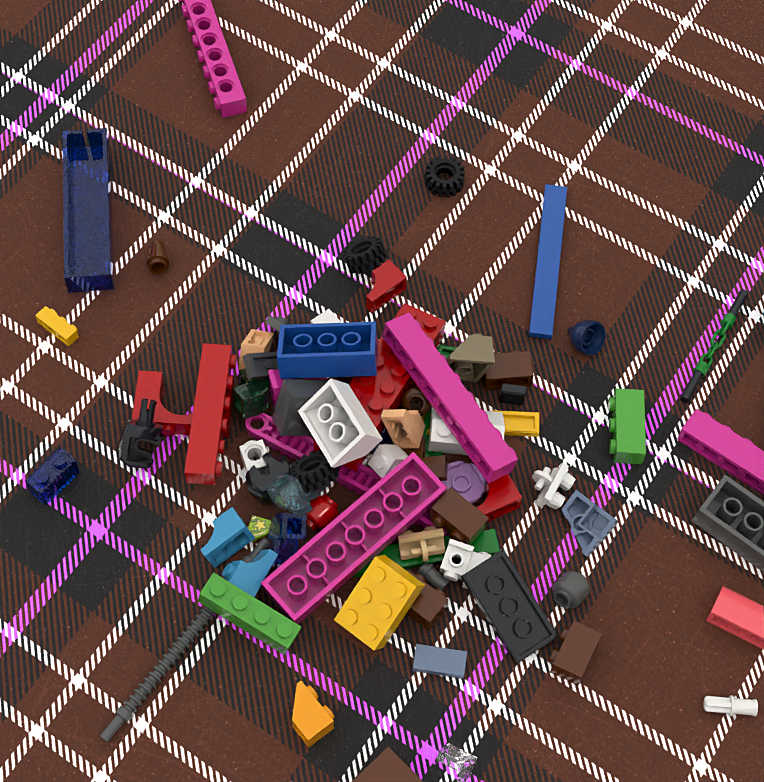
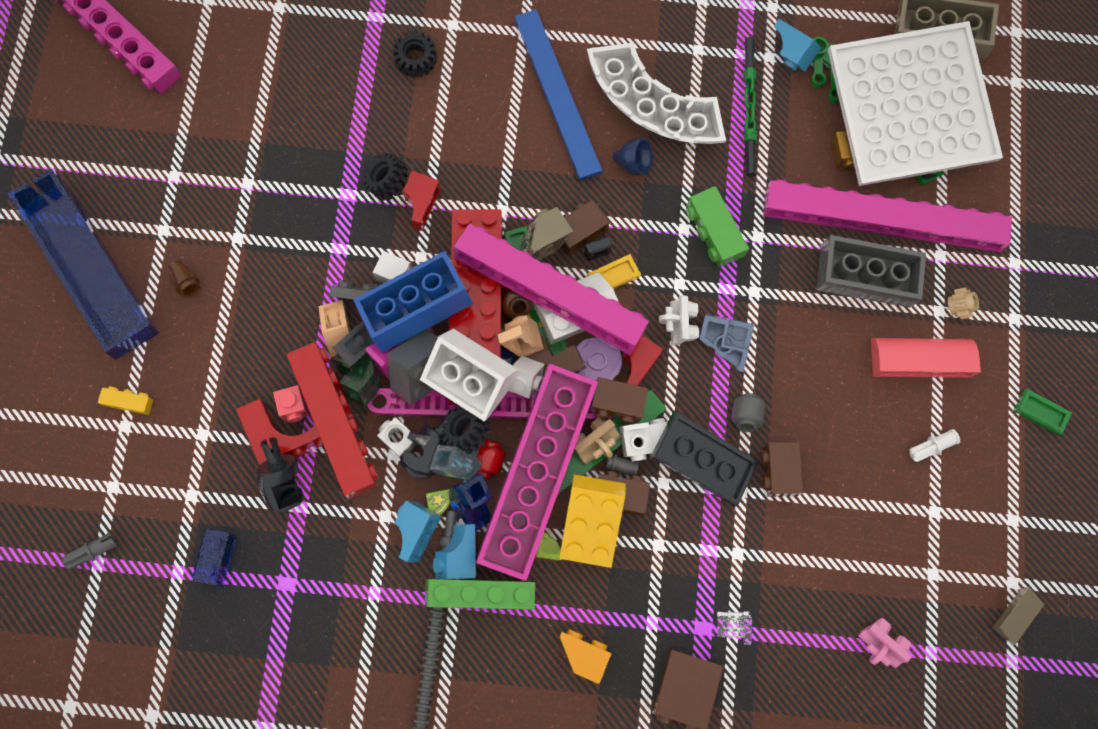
camera: 30 degrees left, 15 degrees up
sand blue tile [412,644,467,679] -> none
none -> coral brick [273,385,310,423]
none -> lime tile [536,532,562,561]
none -> white brick [587,42,726,144]

